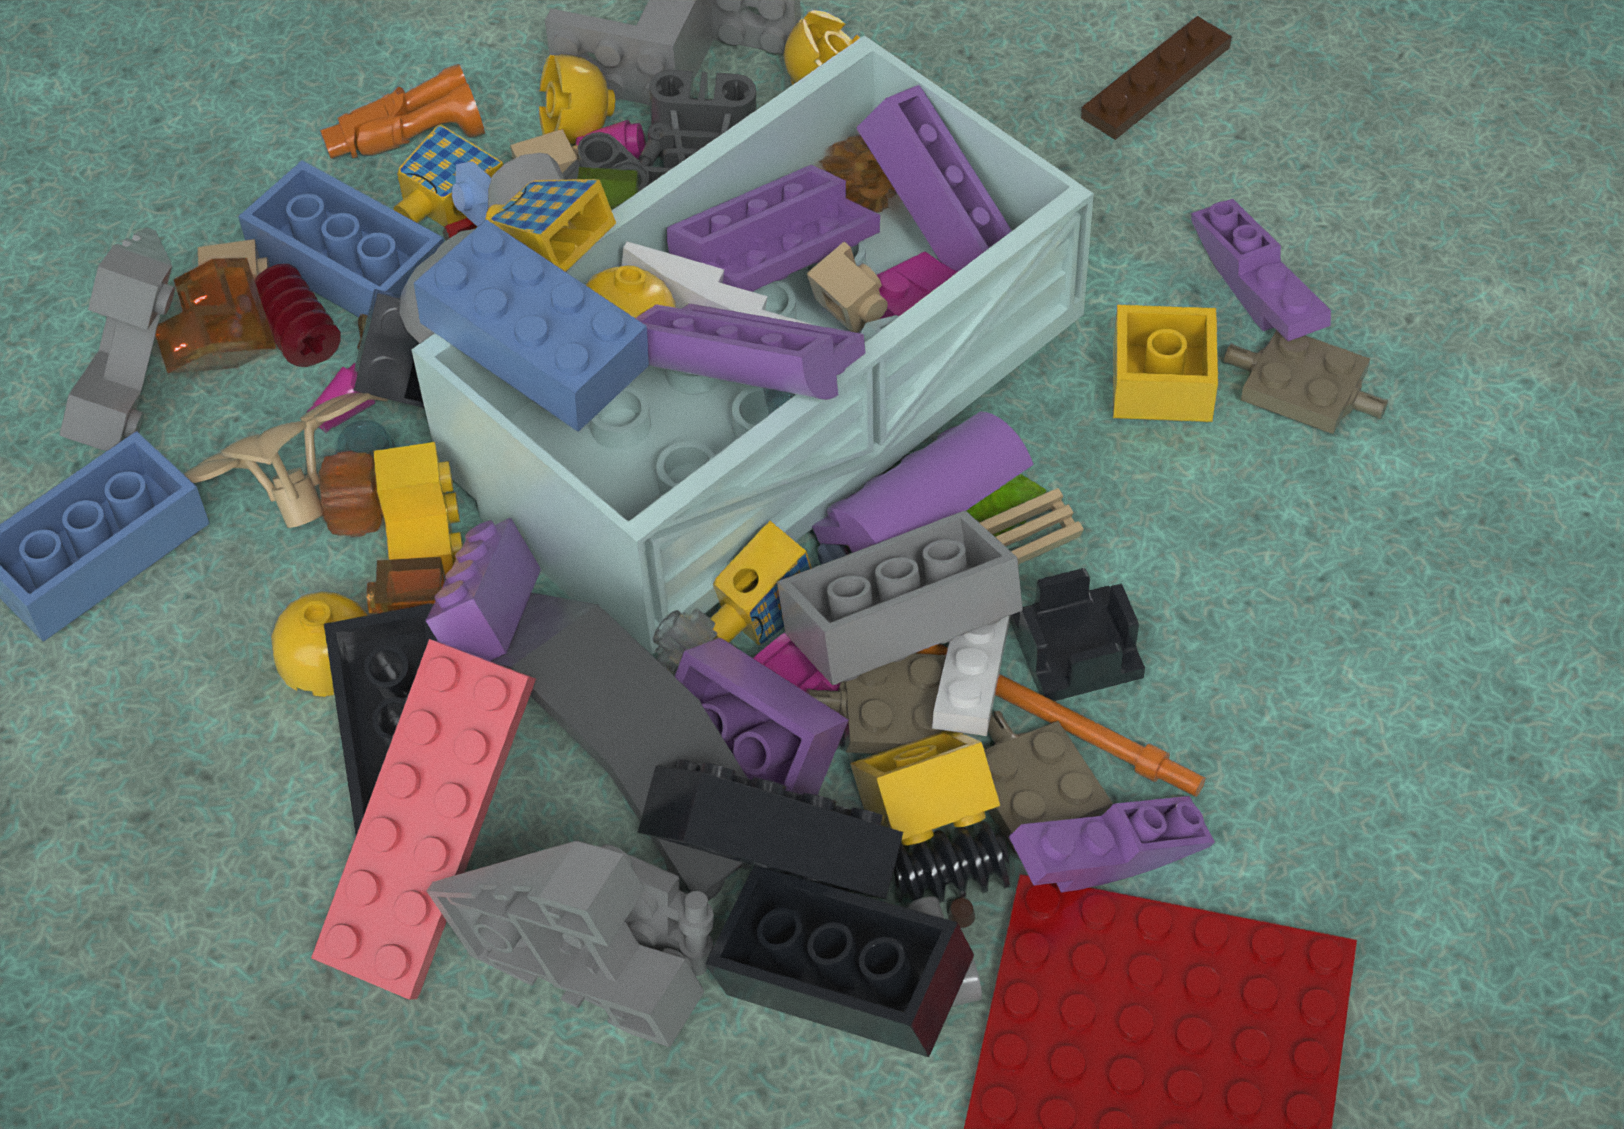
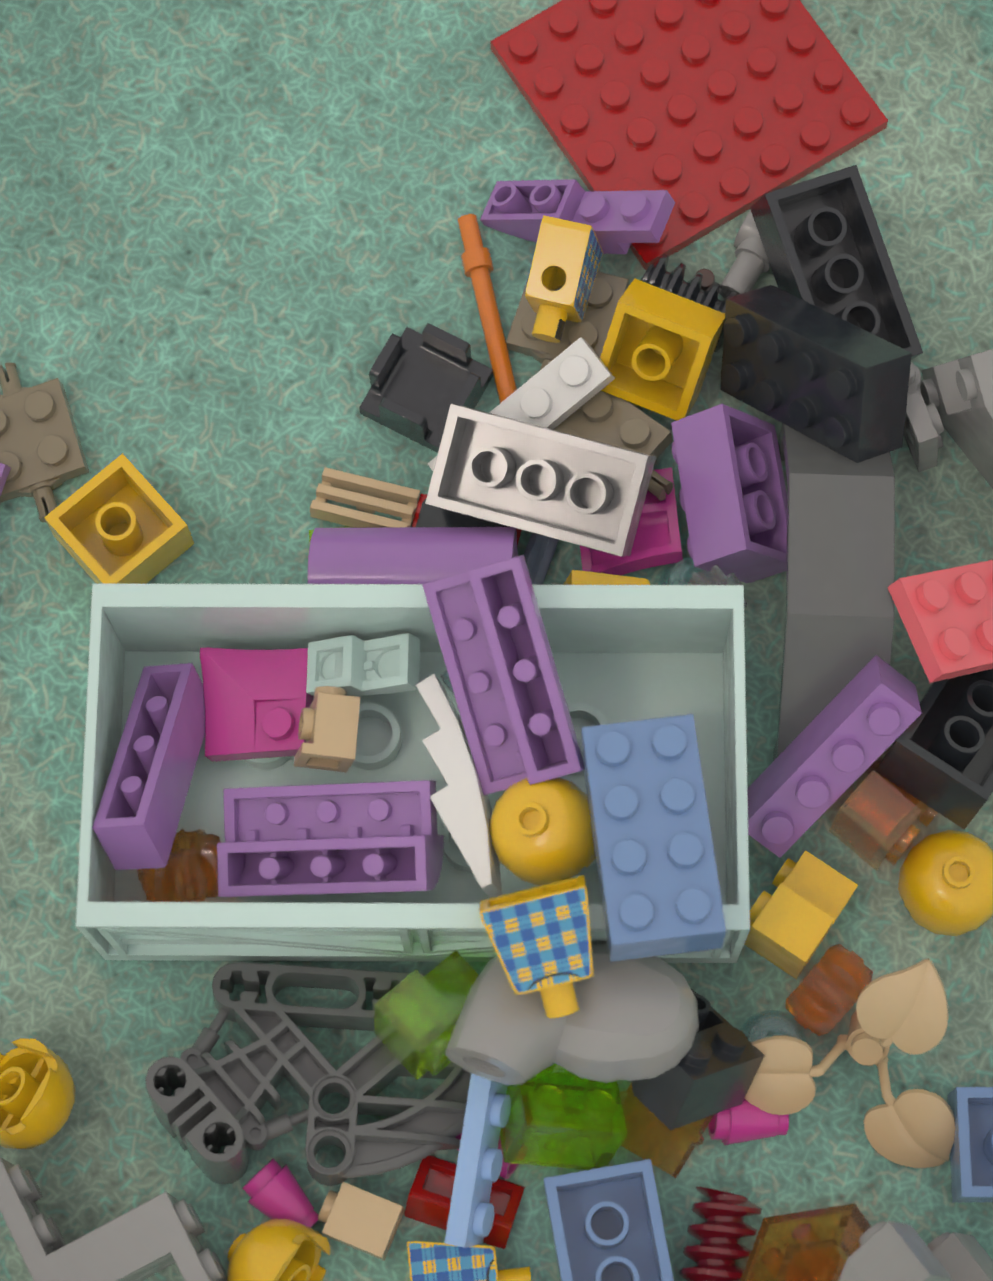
camera: 135 degrees left, 20 degrees up
none -> yellow torso [525,215,603,343]

